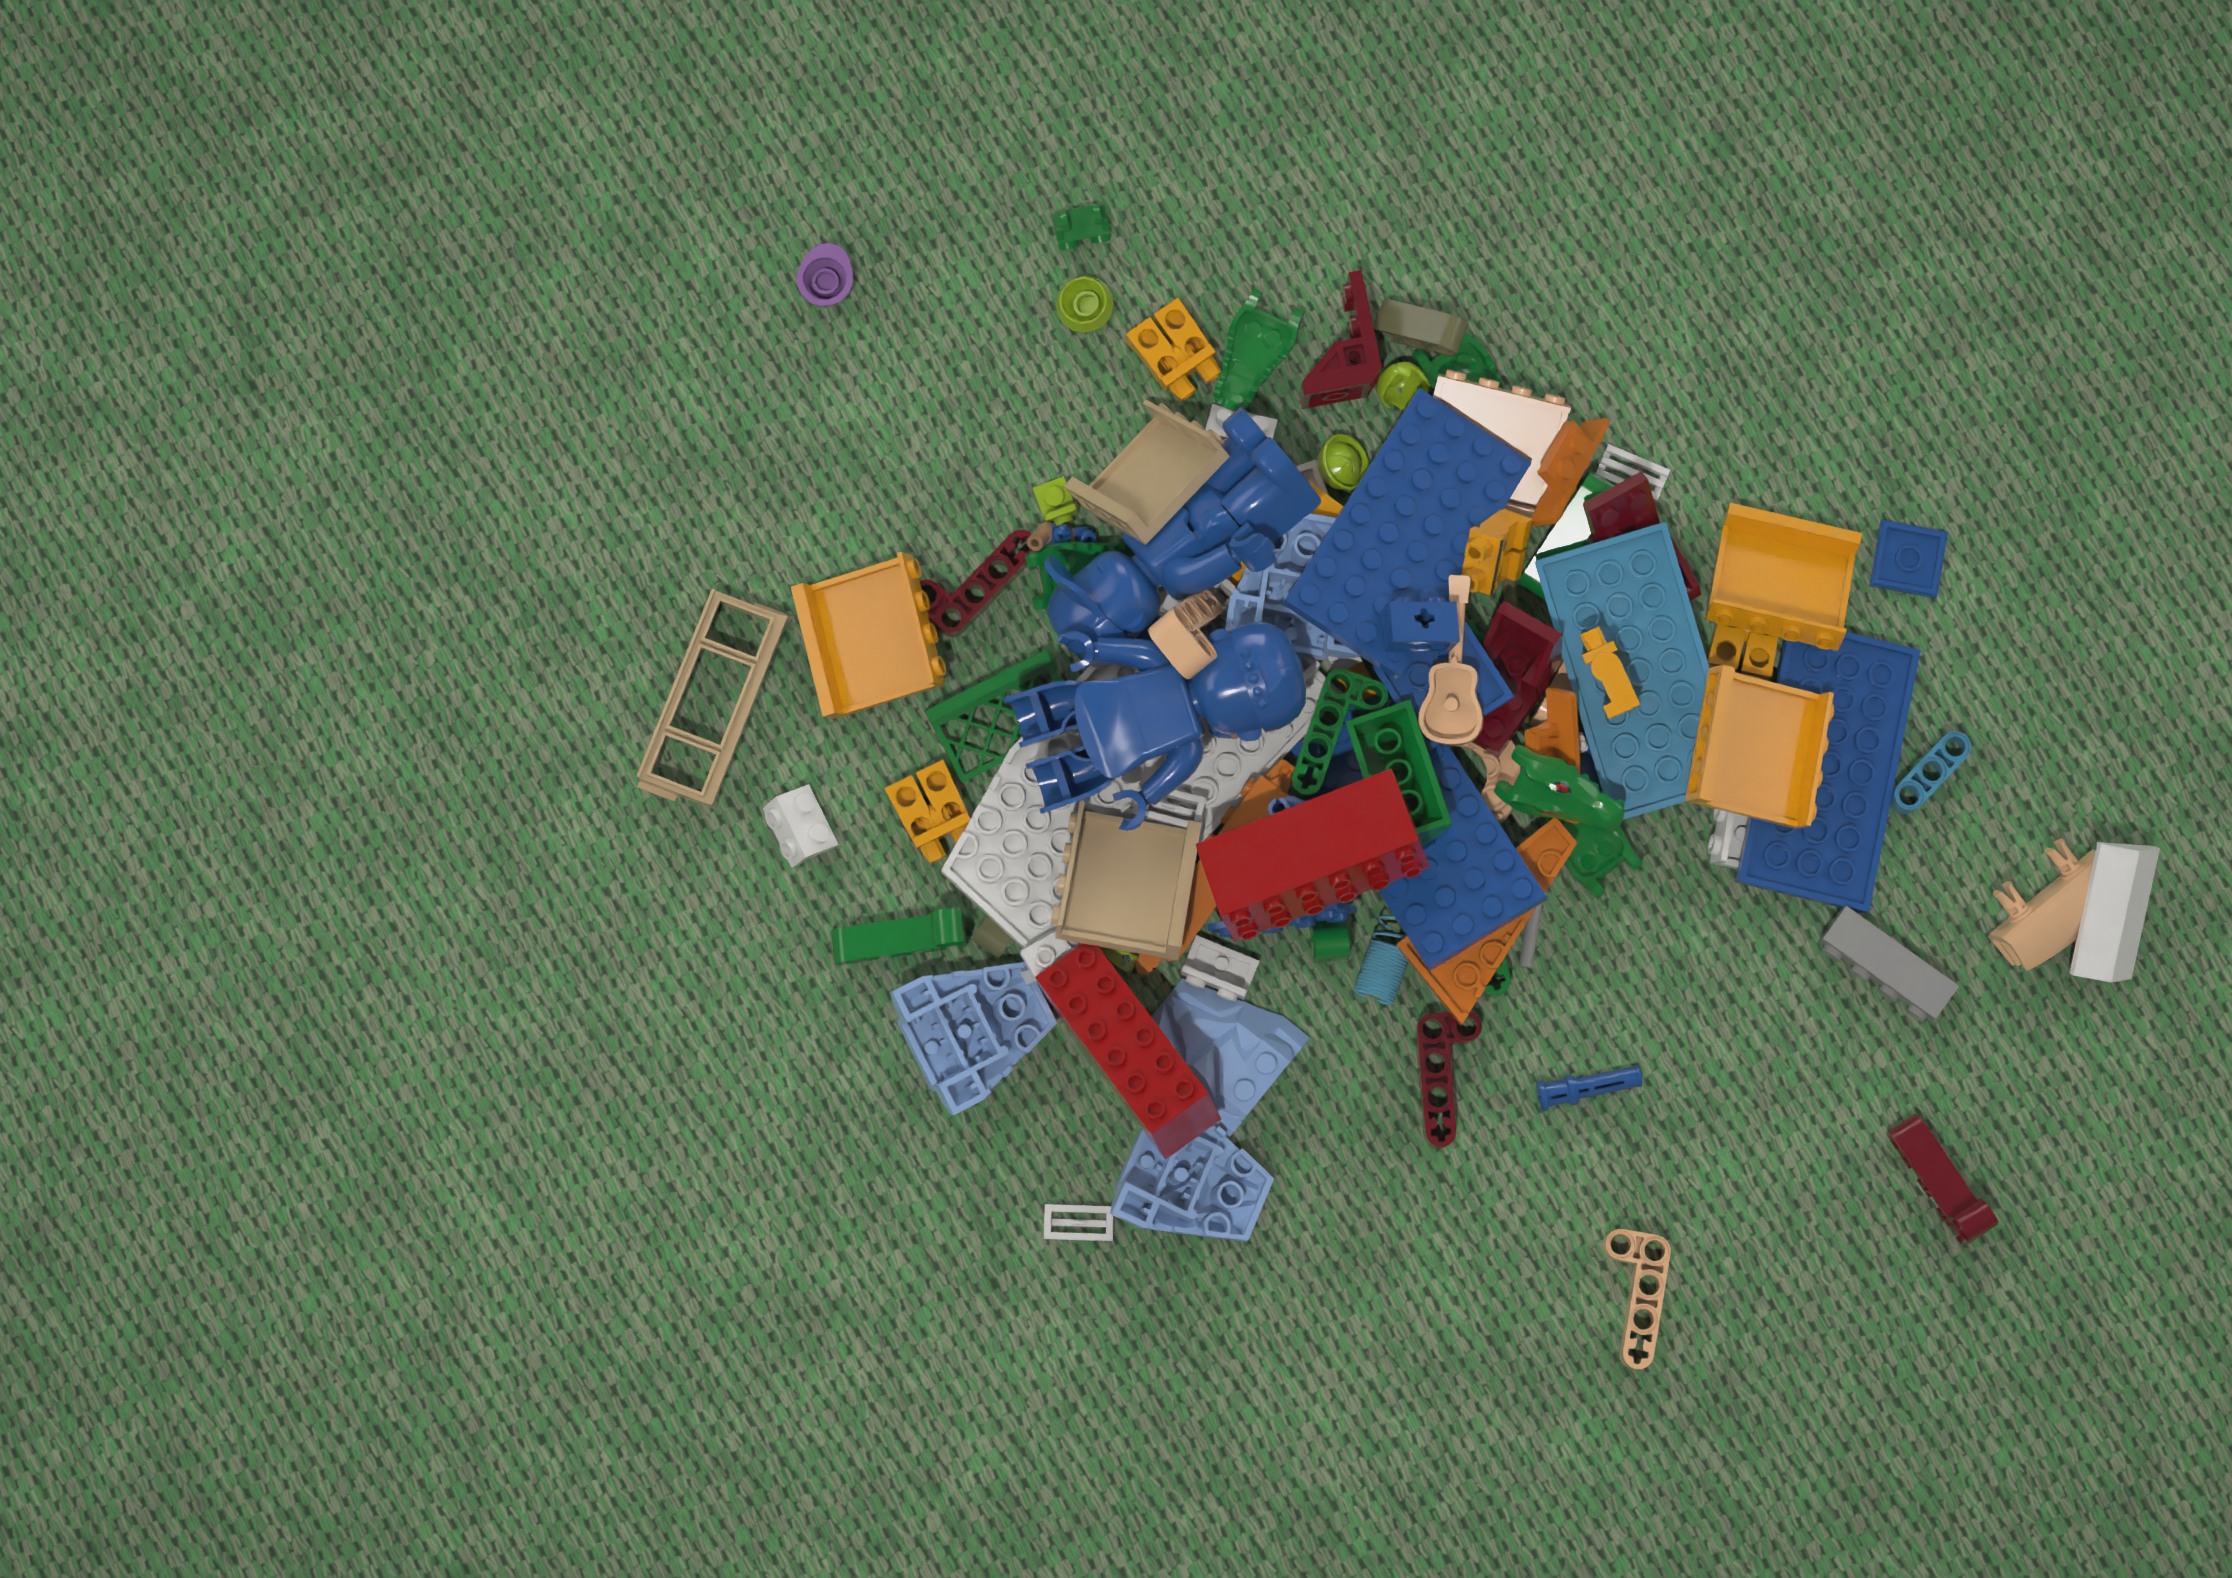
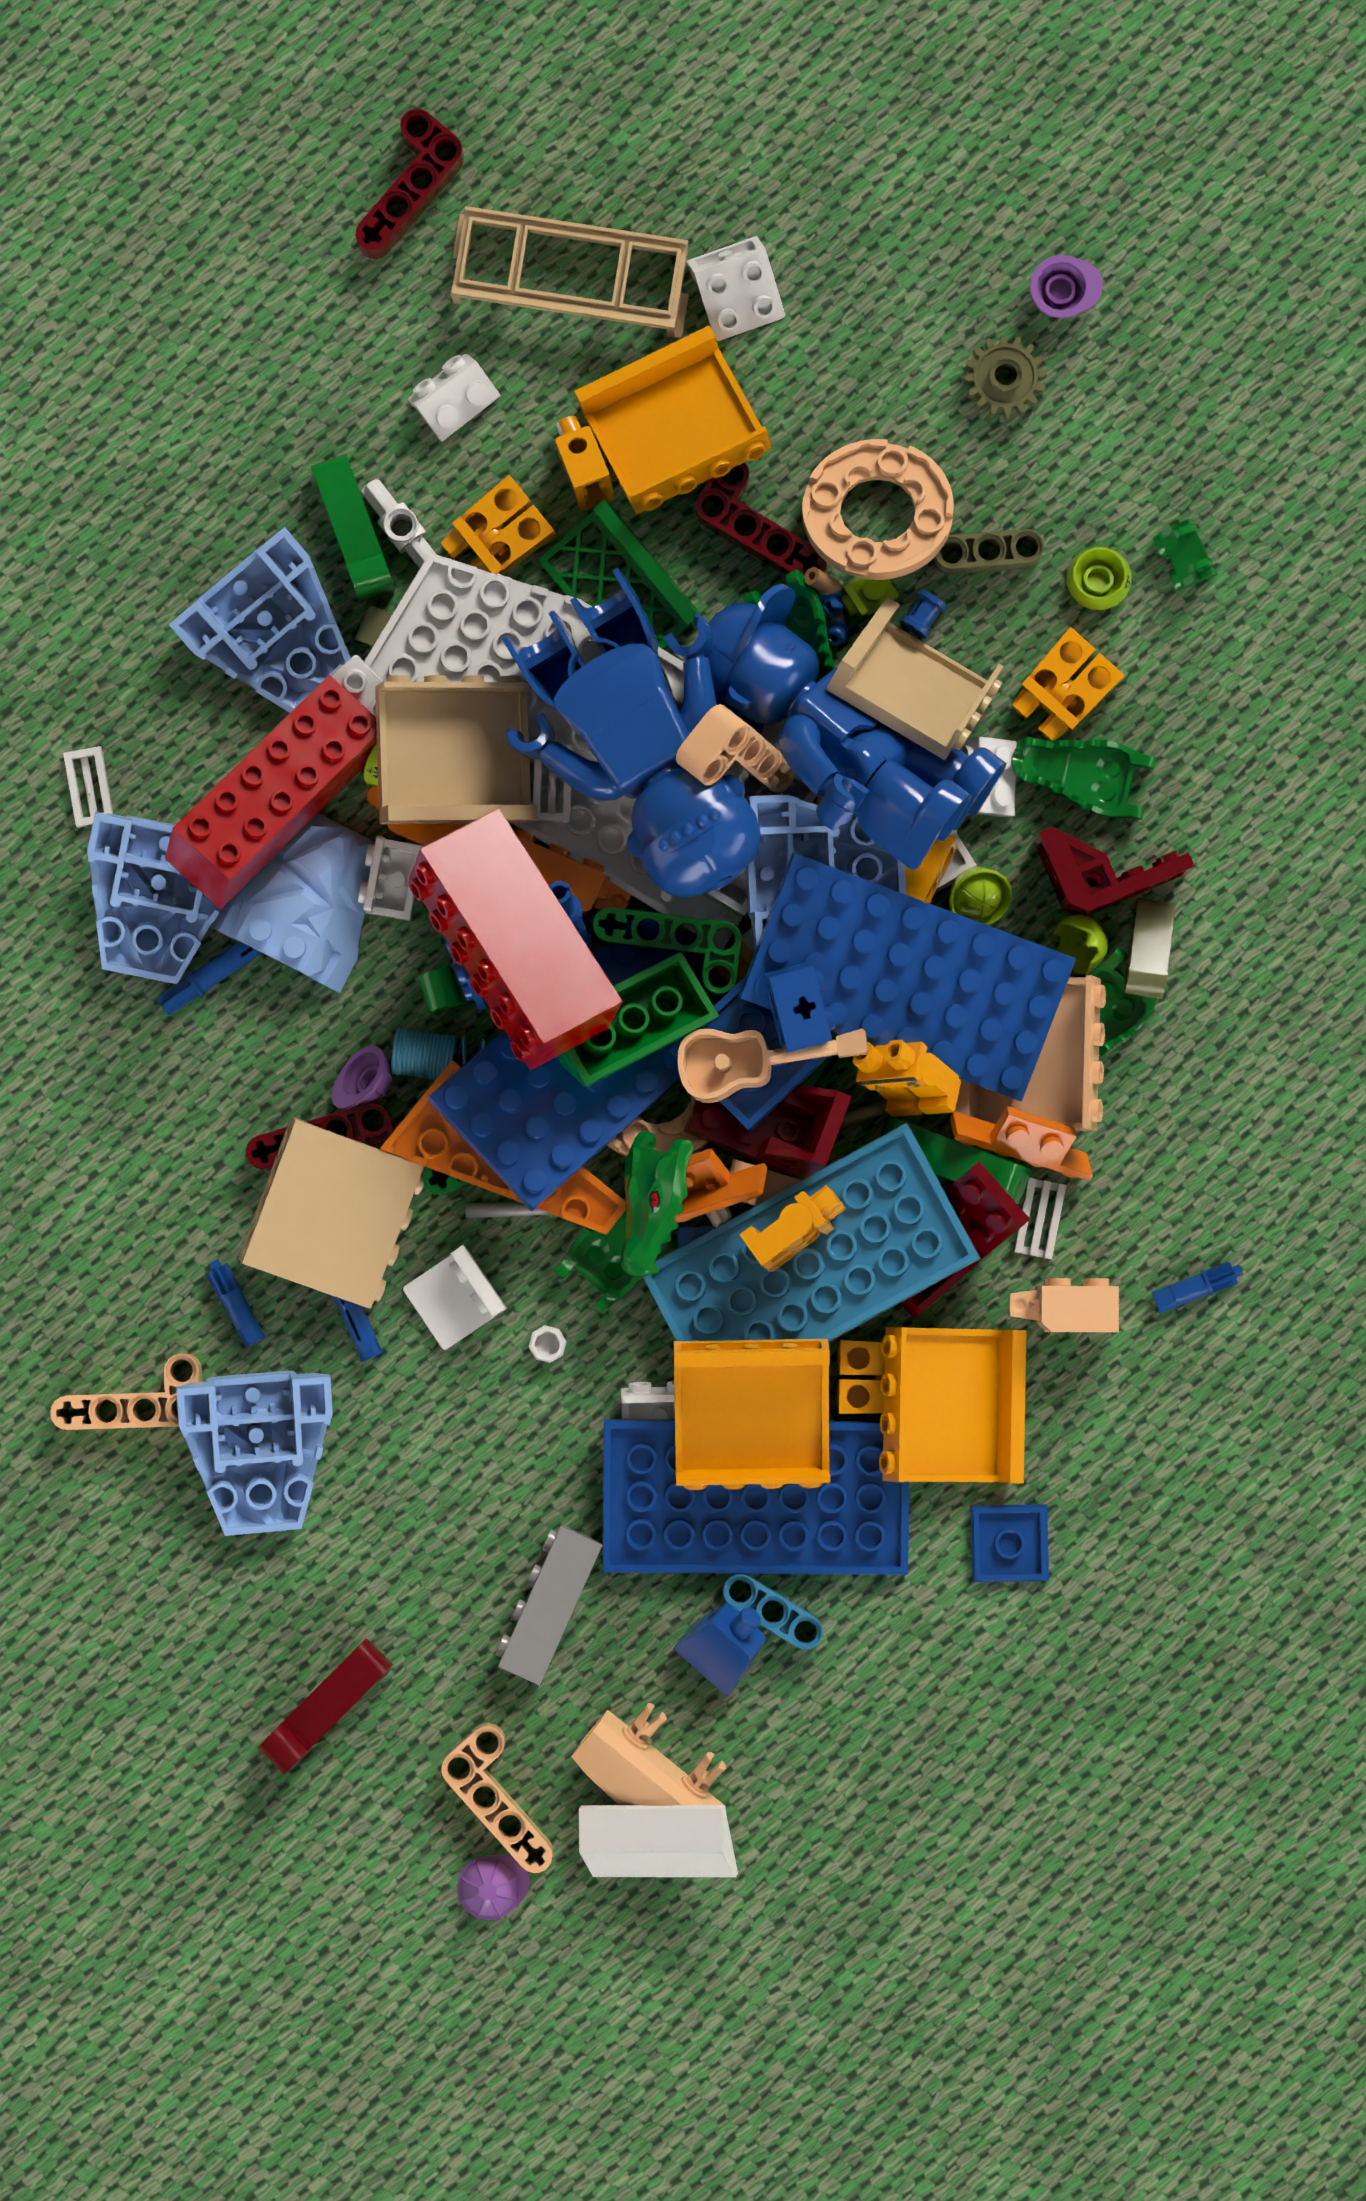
camera: 80 degrees right, 5 degrees up
none -> blue axle [157,941,262,1015]
none -> light blue wedge [176,1371,333,1536]
none -> blue piece [206,1259,265,1347]
none -> tan panel [238,1116,424,1309]
none -> medium lavender piece [331,1046,393,1110]
none -> dark red beam [355,108,464,259]
none -> white axle [362,479,437,569]
none -> white bracket [403,1245,507,1350]
none -> light nougat beam [441,1723,554,1873]
none -> medium lavender piece [457,1855,530,1920]
none -> white tile [529,1325,567,1363]
none -> light orange torso [555,416,615,512]
none -> blue torso [673,1603,766,1696]
none -> white bracket [687,236,785,341]
none -> light nougat plate [802,439,954,580]
none -> blue bush [899,589,947,640]
none -> olive beam [933,529,1044,575]
none -> olive gear [963,335,1047,420]
none -> light nougat hinge [1009,1278,1119,1332]
none -> blue piece [1152,1262,1243,1313]

